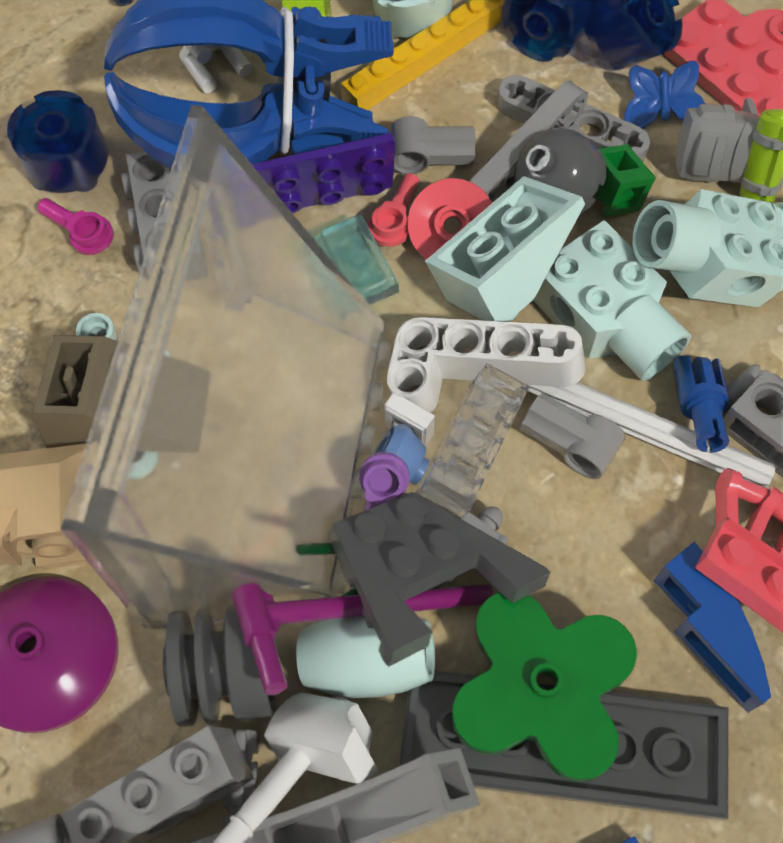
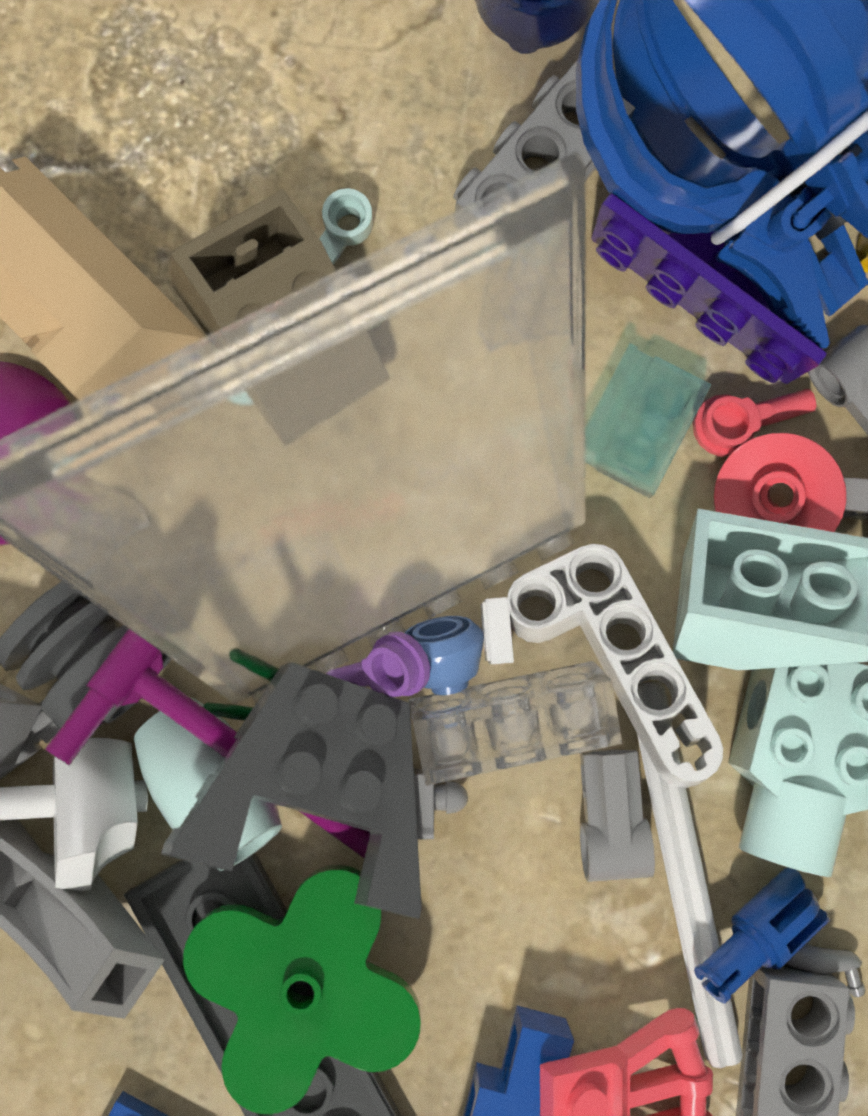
camera: 45 degrees right, 20 degrees up
dark pink plate [37,198,114,255] -> none

